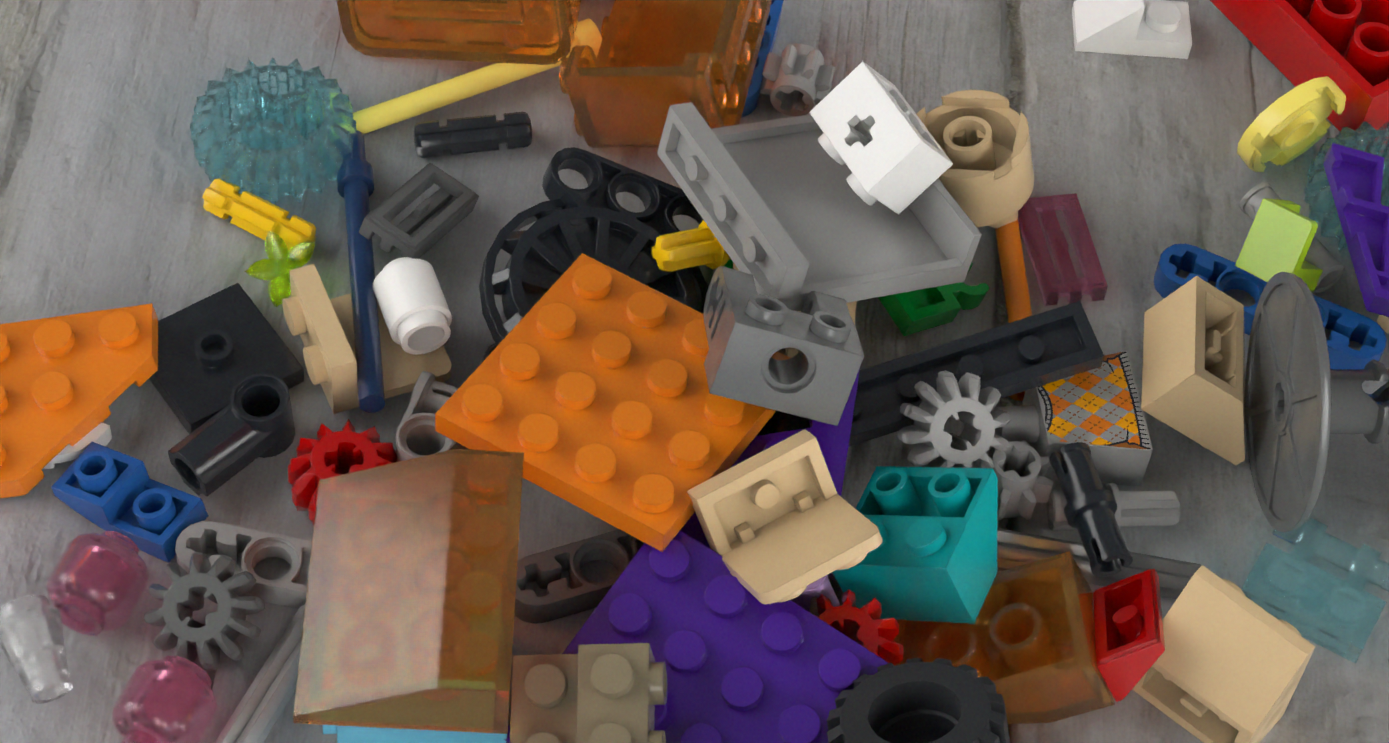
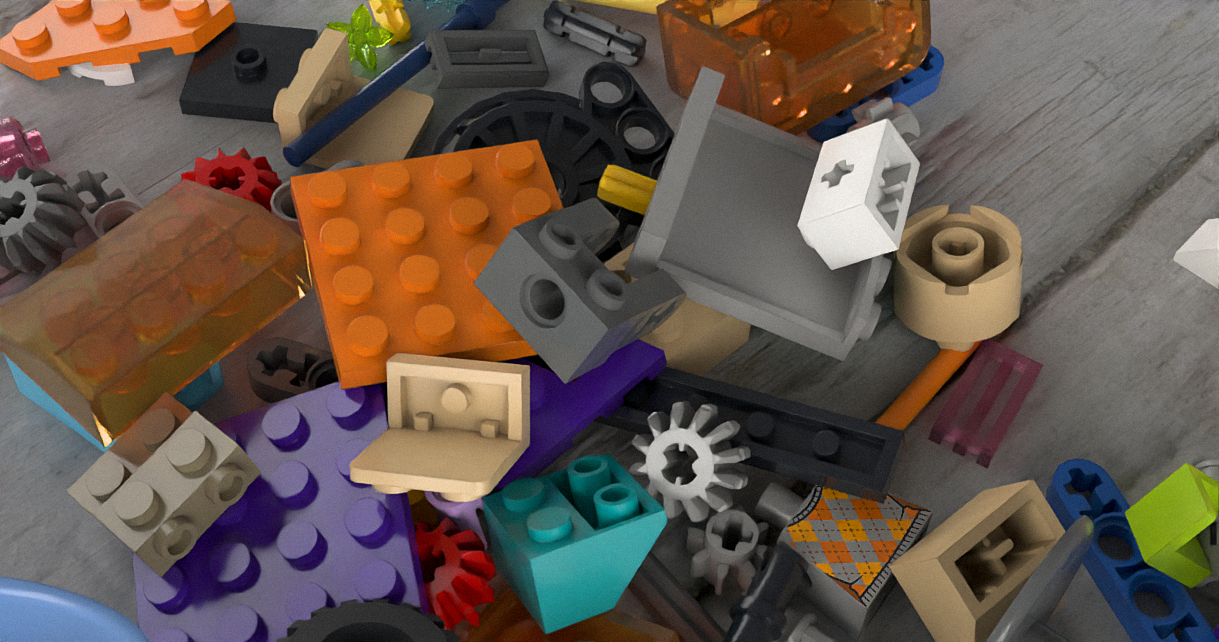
camera: 45 degrees right, 0 degrees up
blue slope [51,442,208,563] -> none
black piece [168,373,296,497] -> none
white brick [373,257,452,355] -> none
green plate [878,262,990,336] -> none

